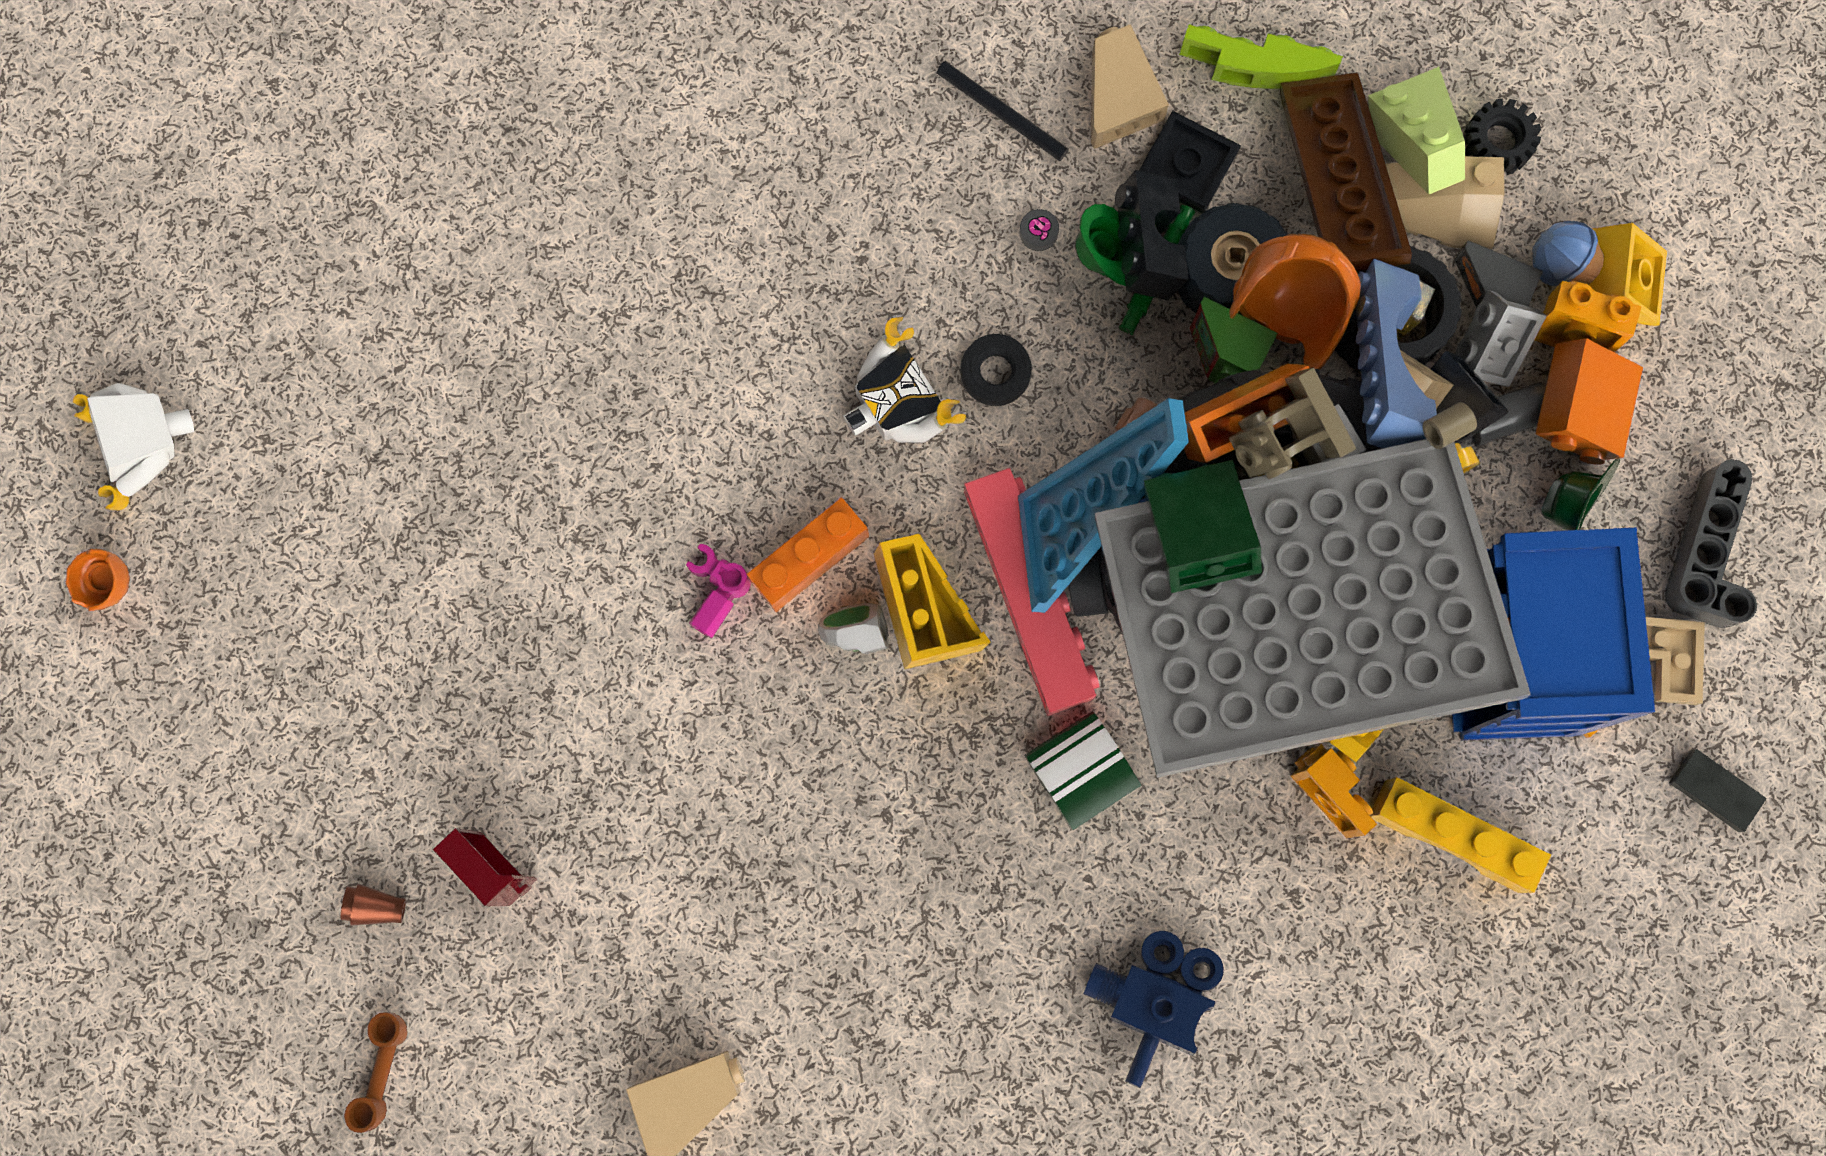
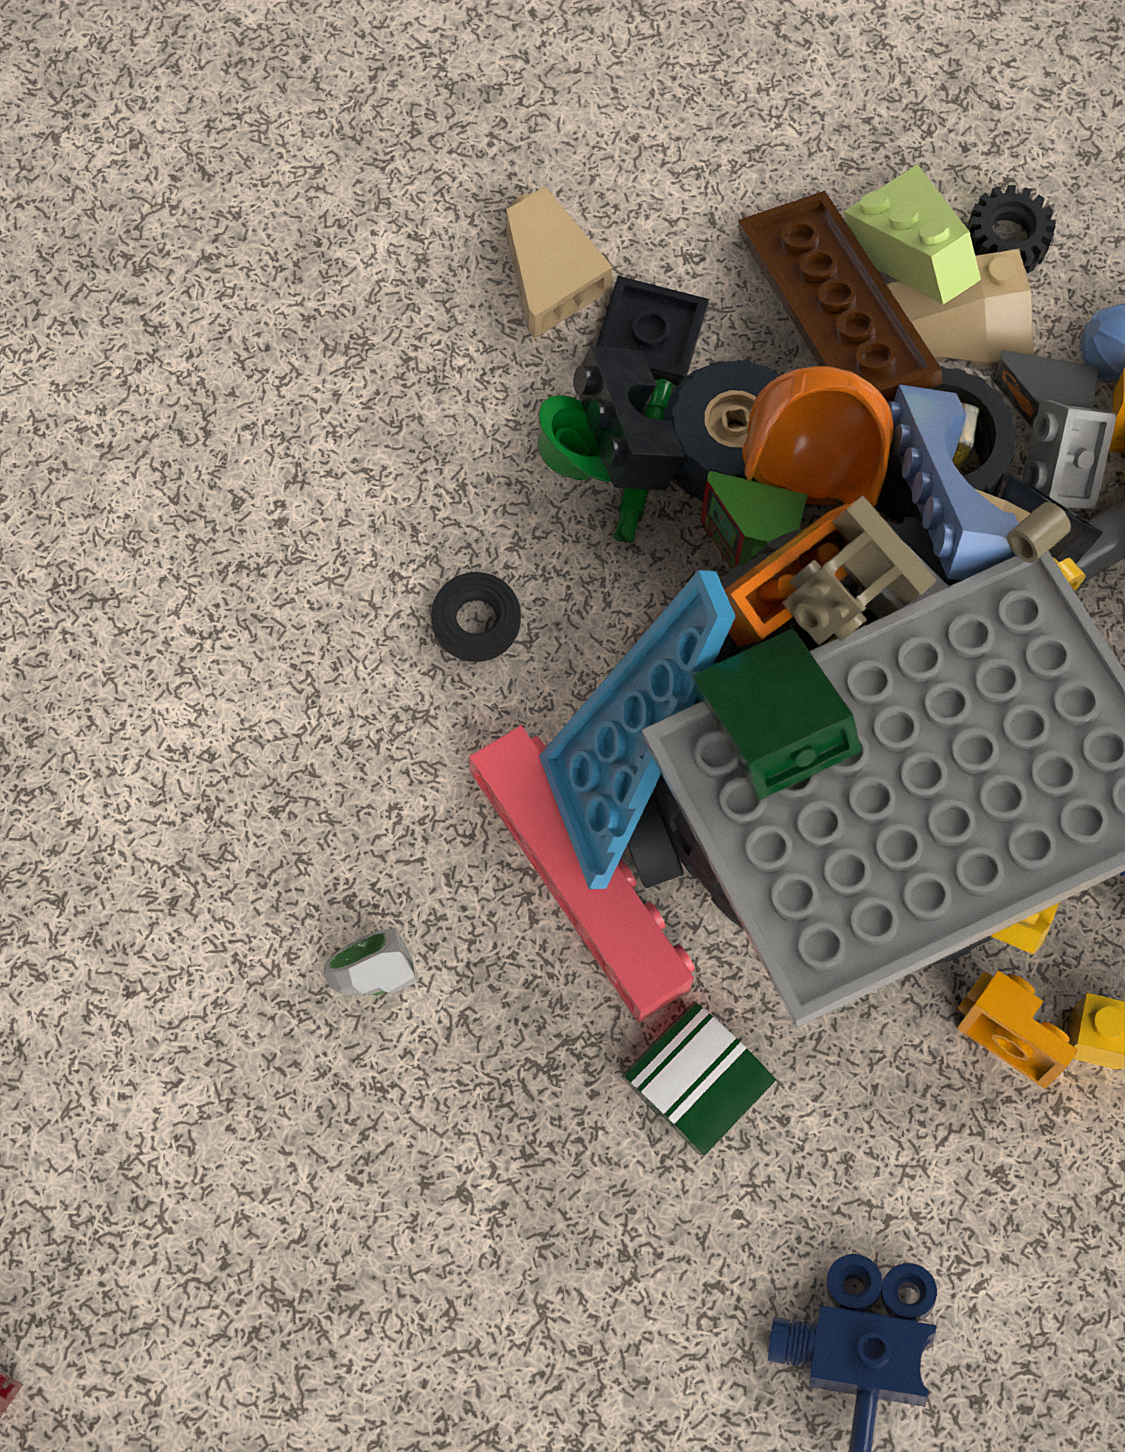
camera: 20 degrees left, 10 degrees down
dark pink bar [686,544,751,639] -> none
orange brick [746,497,869,612] -> none
torso [843,317,966,443] -> none
yellow wedge [874,534,991,670] -> none
black bar [937,61,1069,161] -> none
dark grey tile [1019,209,1059,251] -> none
lime slope [1179,24,1343,89] -> none

